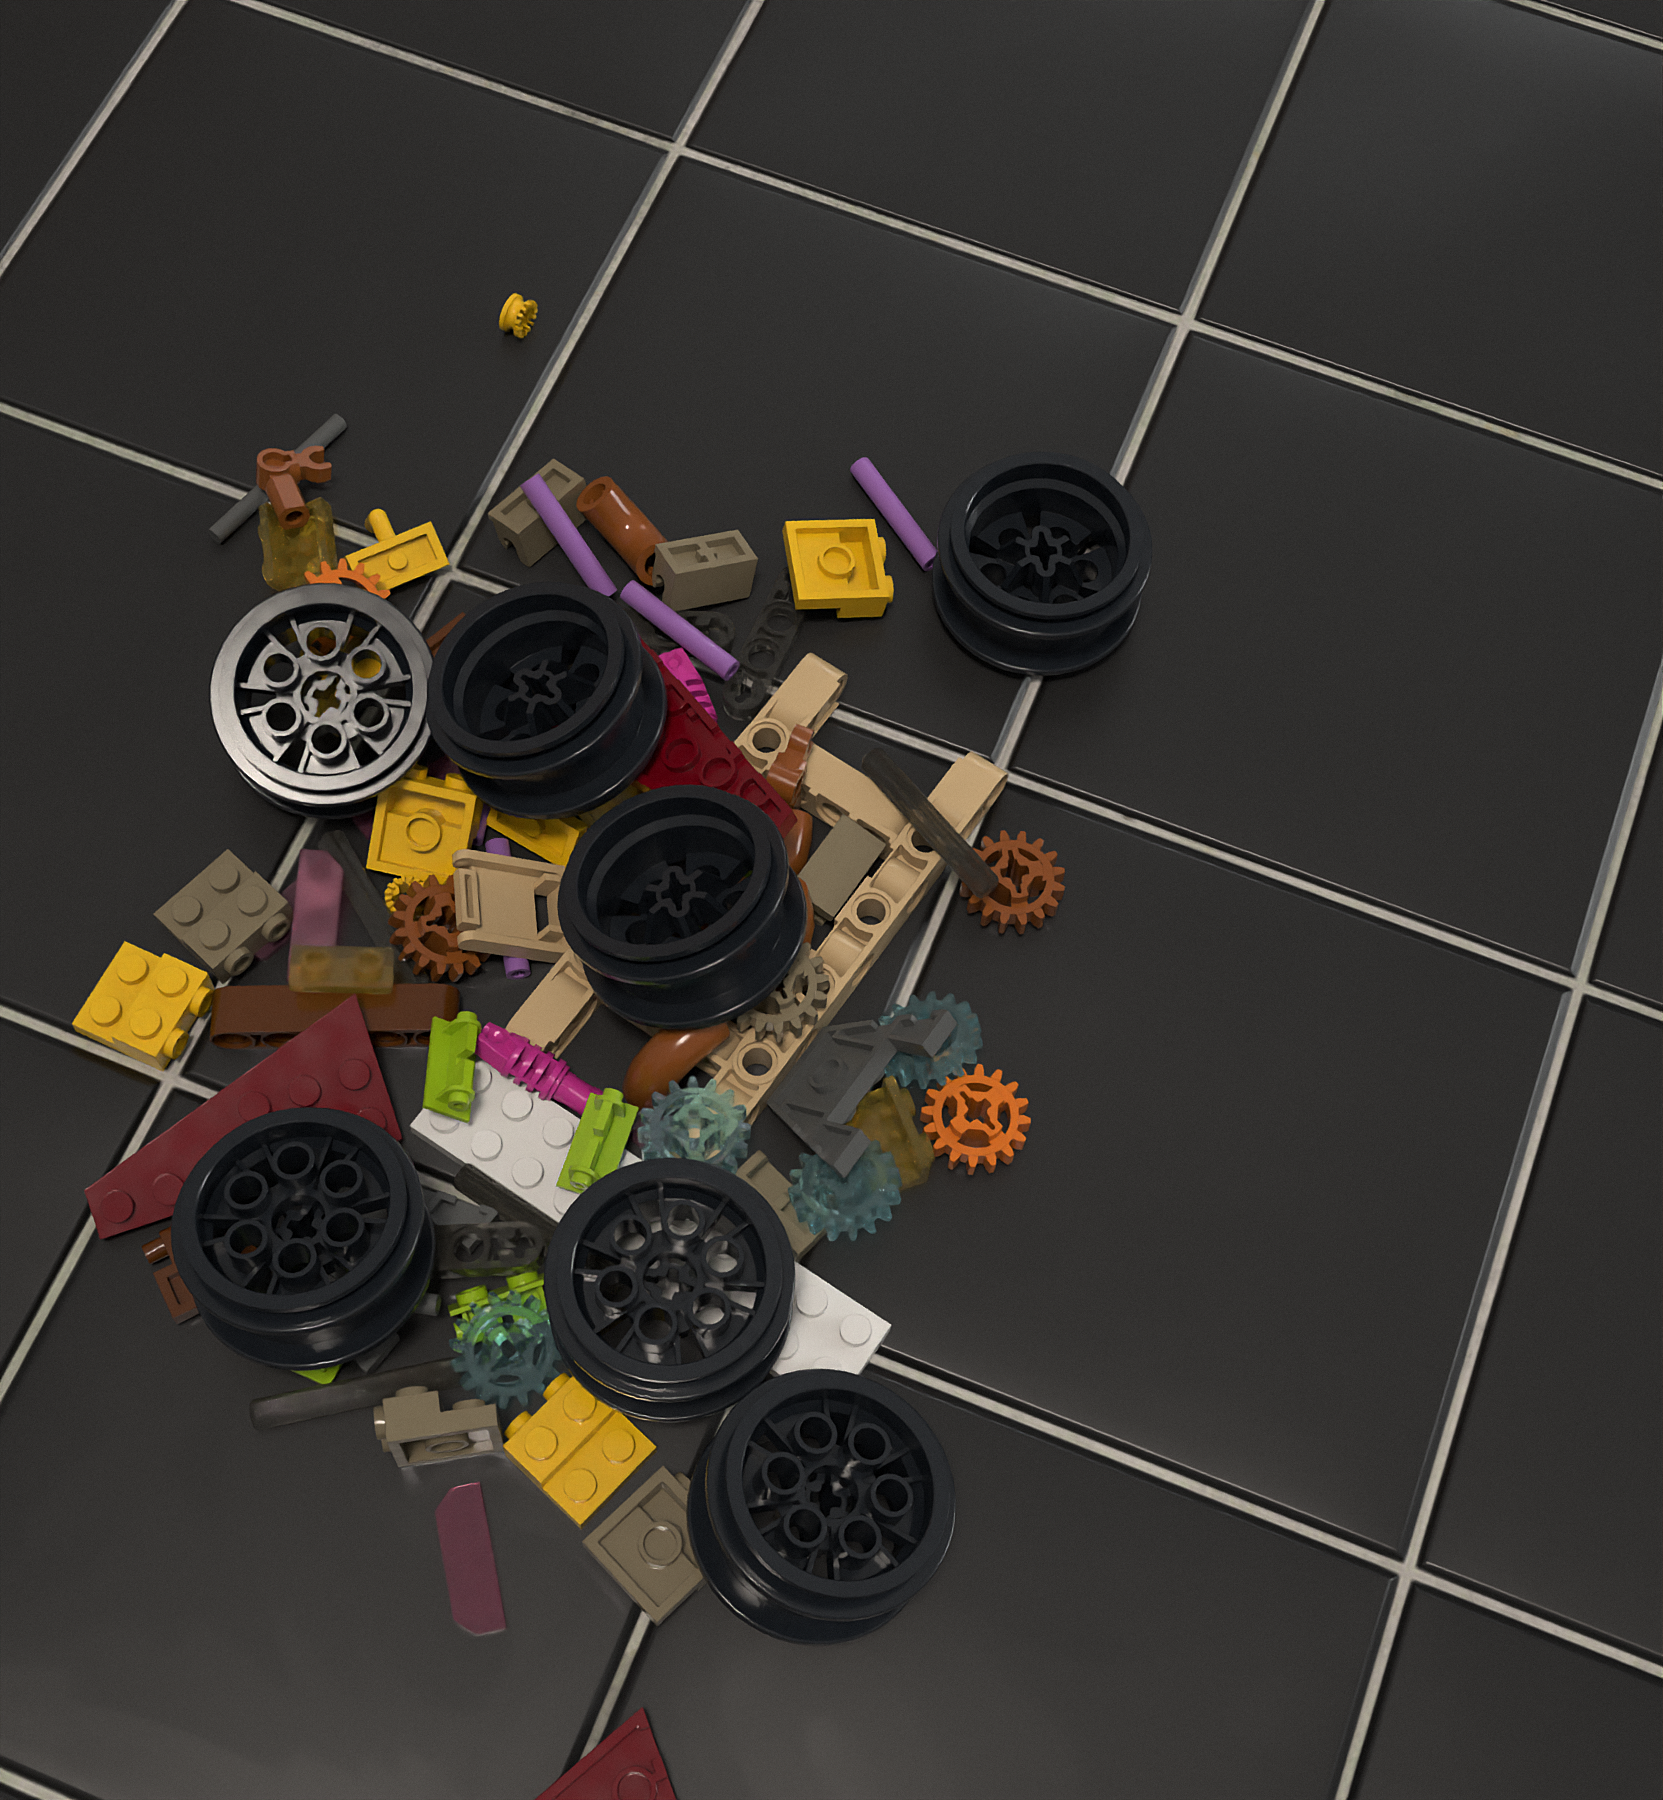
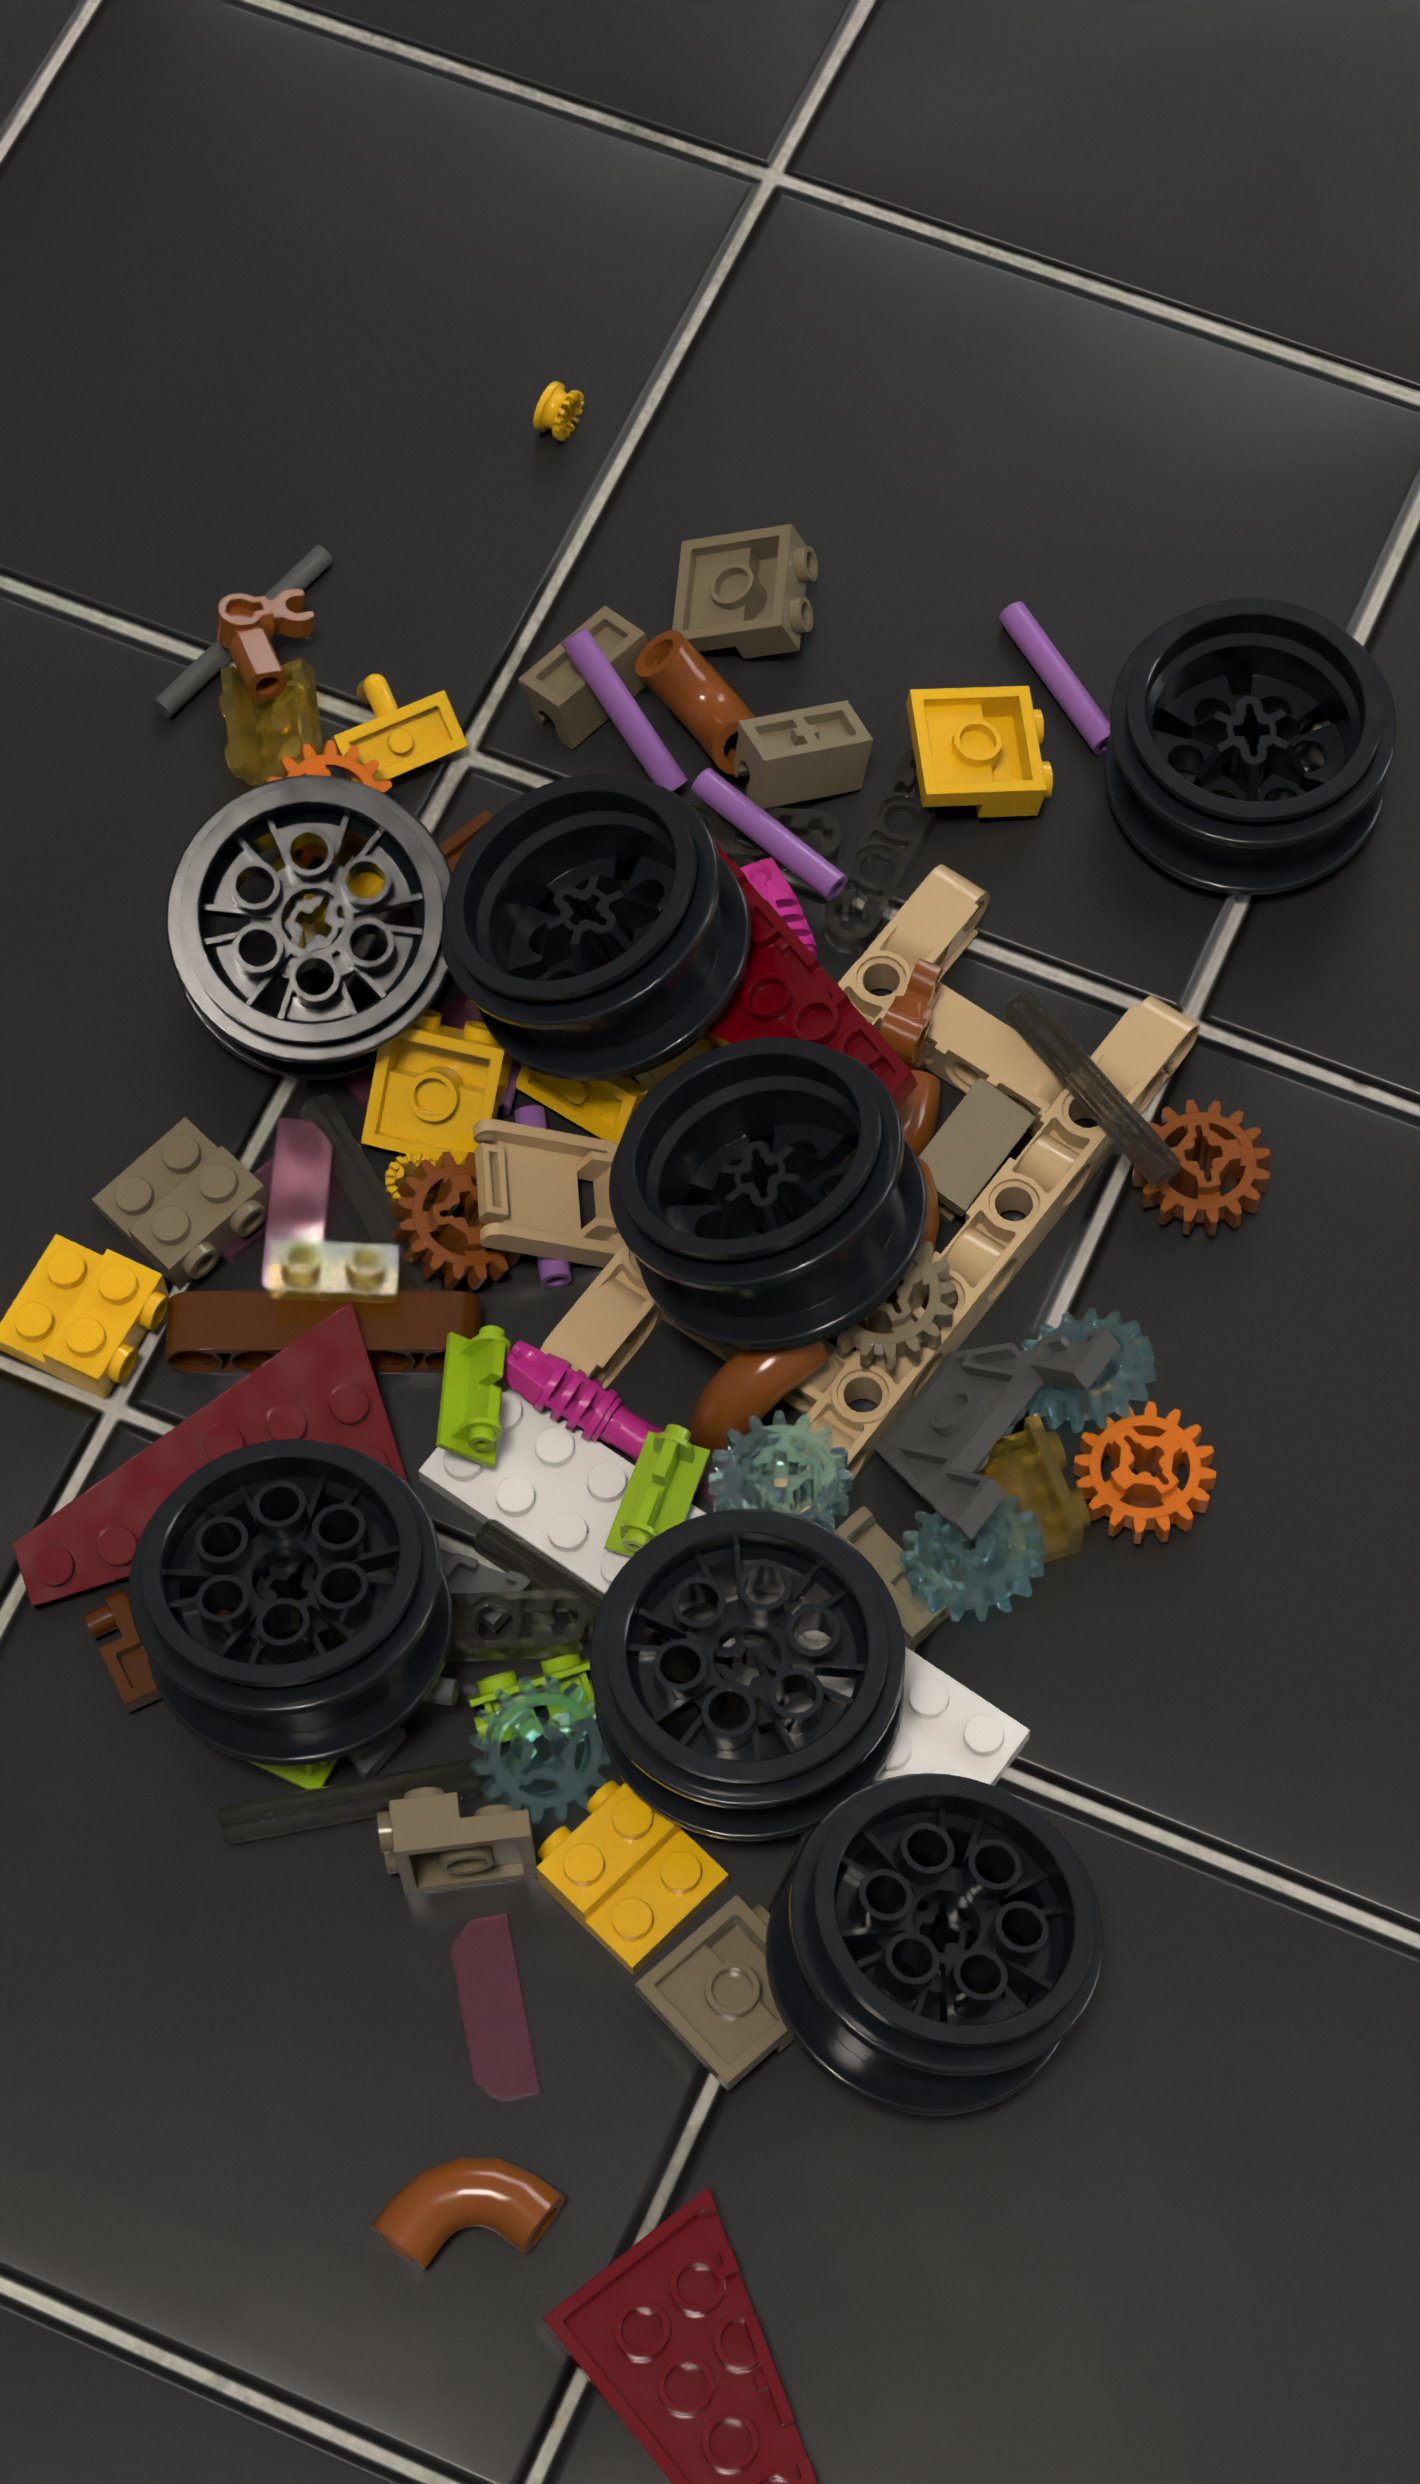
camera: 10 degrees right, 0 degrees up
none -> dark orange cylinder [370,2157,565,2270]
none -> dark tan plate [672,524,818,659]

